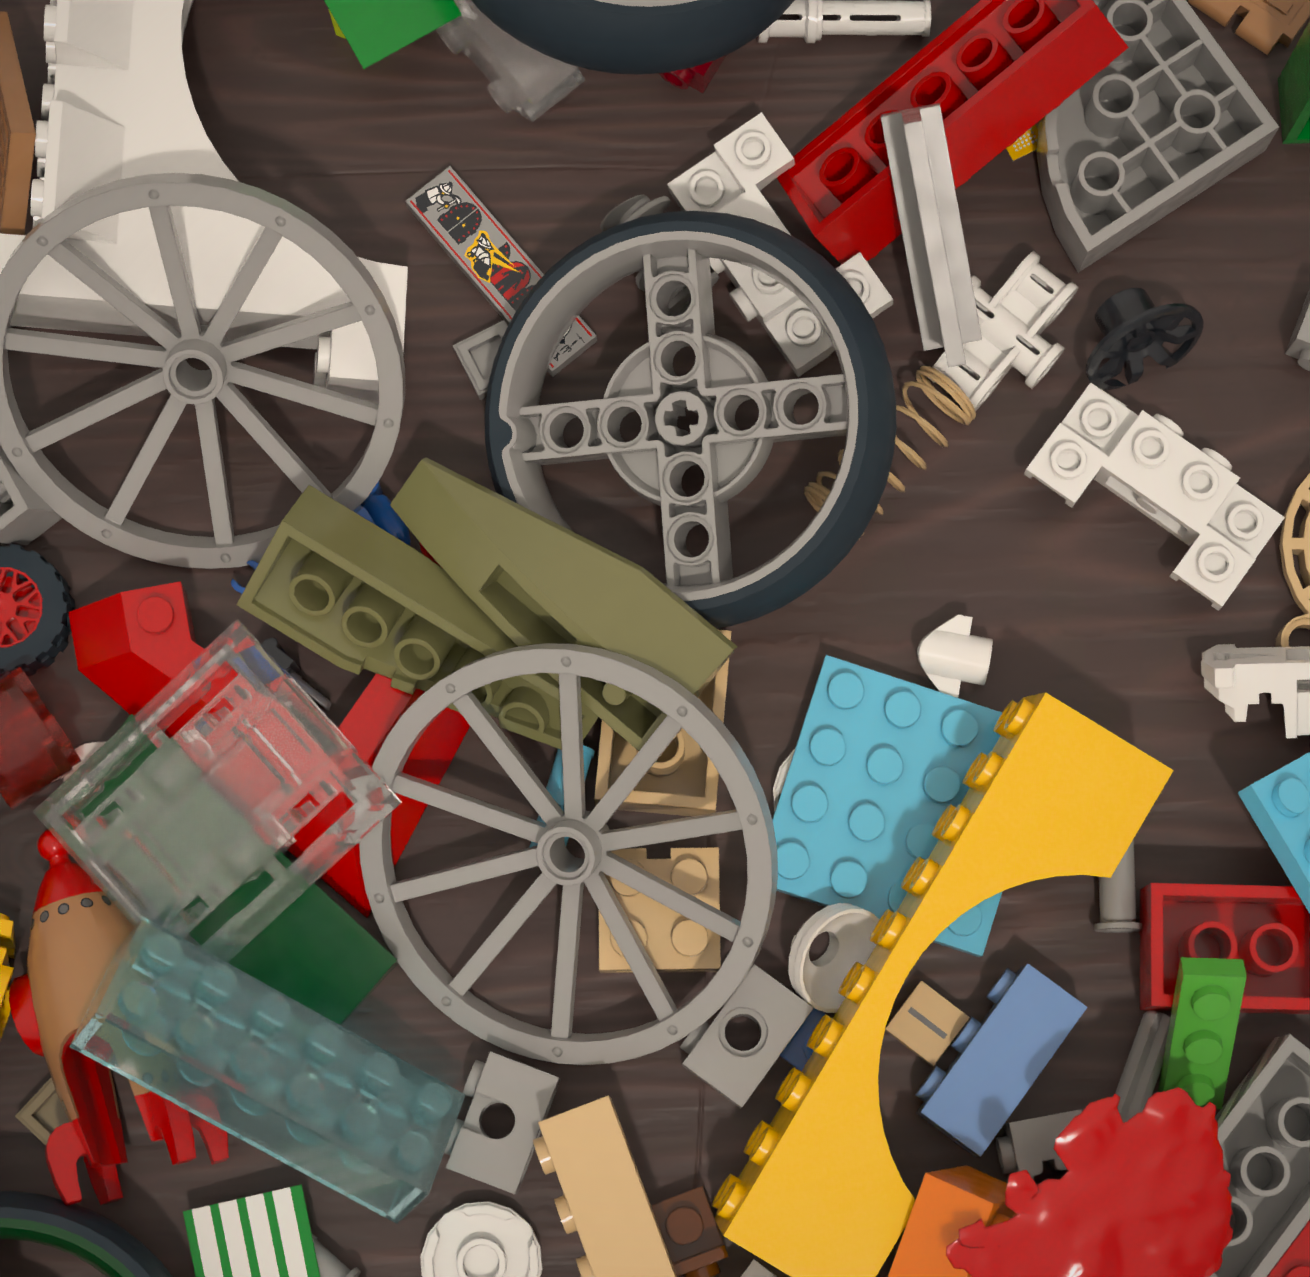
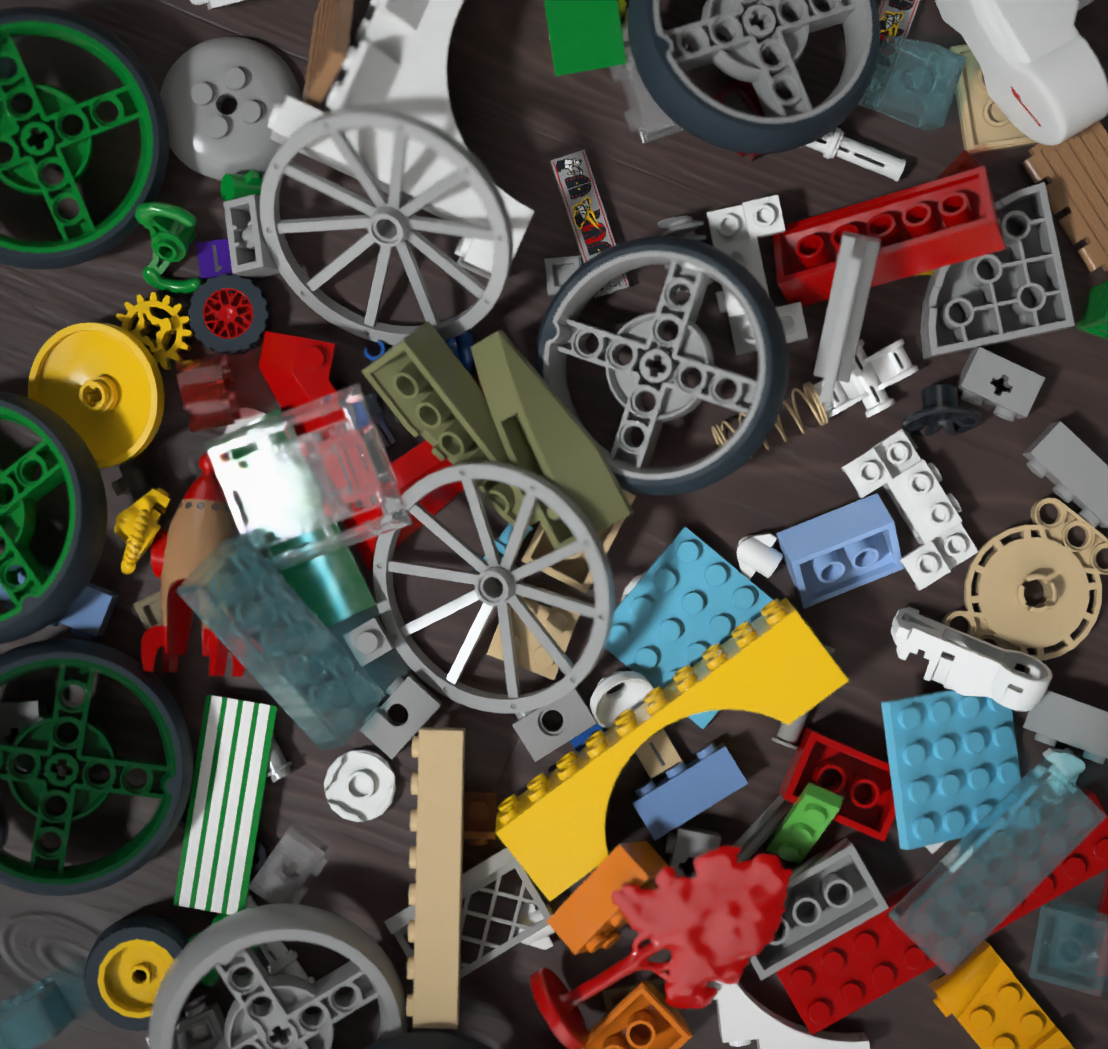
camera: 20 degrees right, 10 degrees up
none -> light grey brick [343,616,395,667]
none -> light blue slope [776,493,904,608]
none -> light grey brick [955,347,1045,422]

